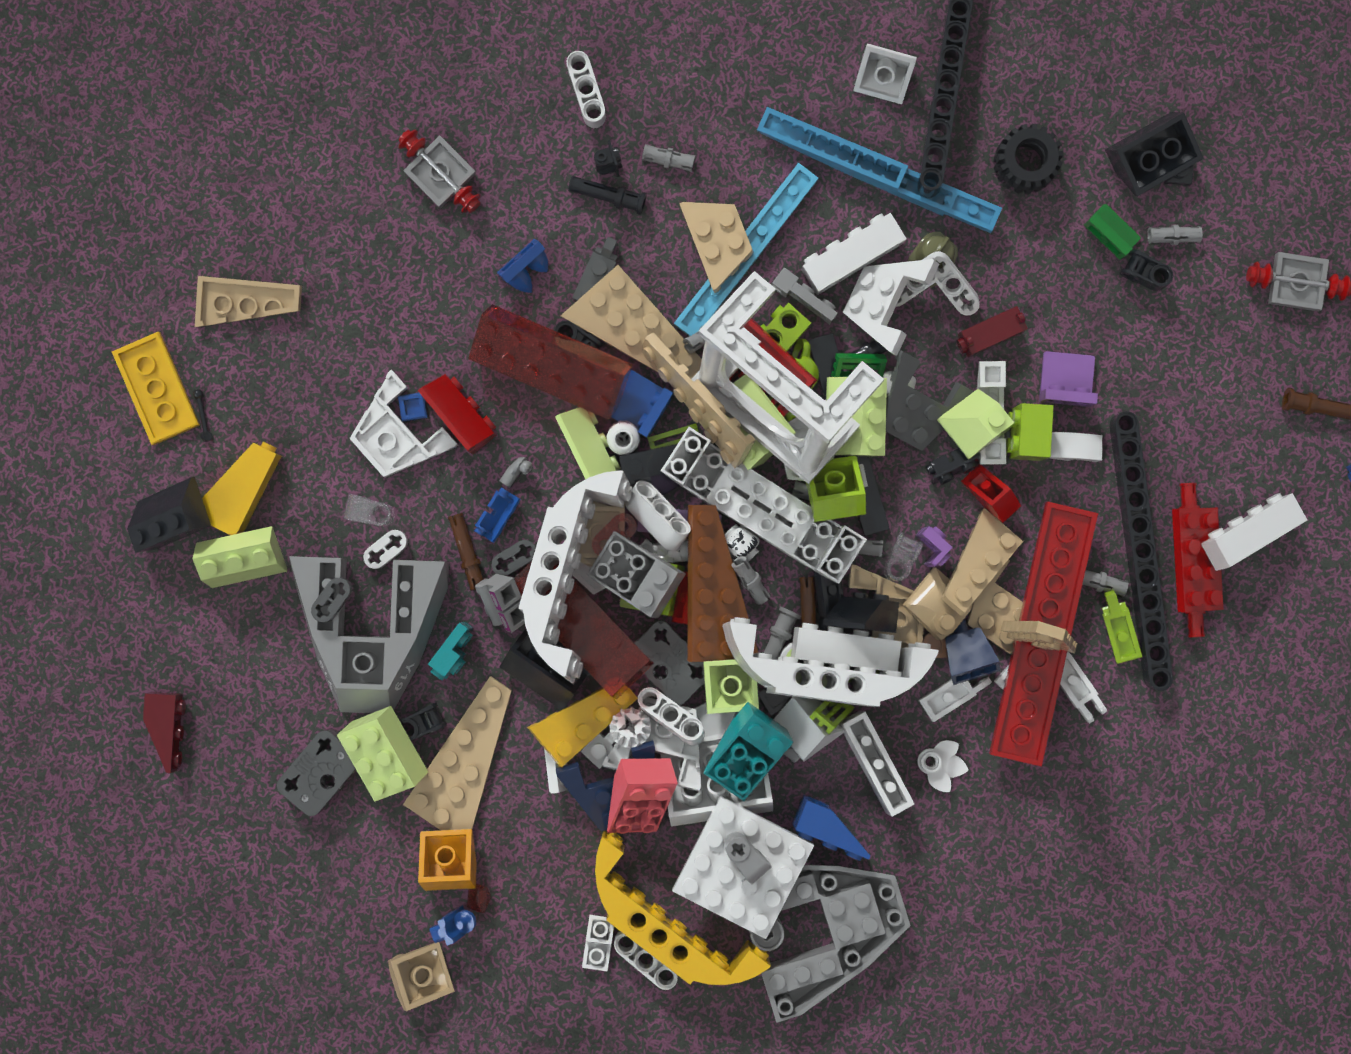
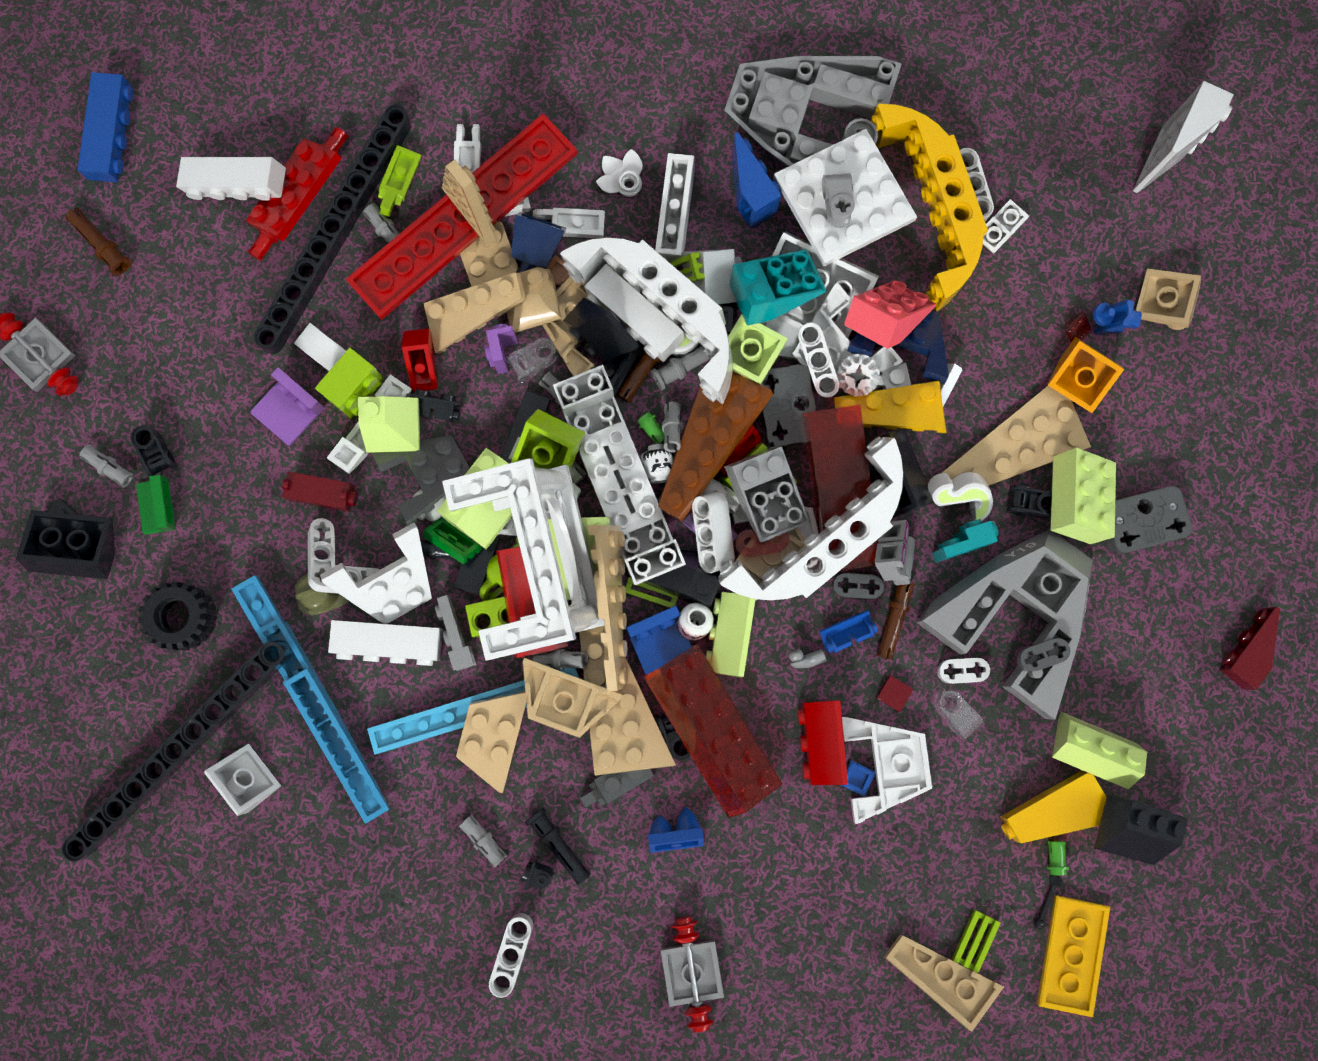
camera: 150 degrees left, 5 degrees down
none -> tan wing [523,658,622,738]
none -> bright green pin [637,412,664,445]
none -> dark red tile [876,675,913,712]
none -> white animal [928,472,993,521]
none -> lime tile [952,909,1001,973]
none -> bright green pin [1047,841,1069,875]

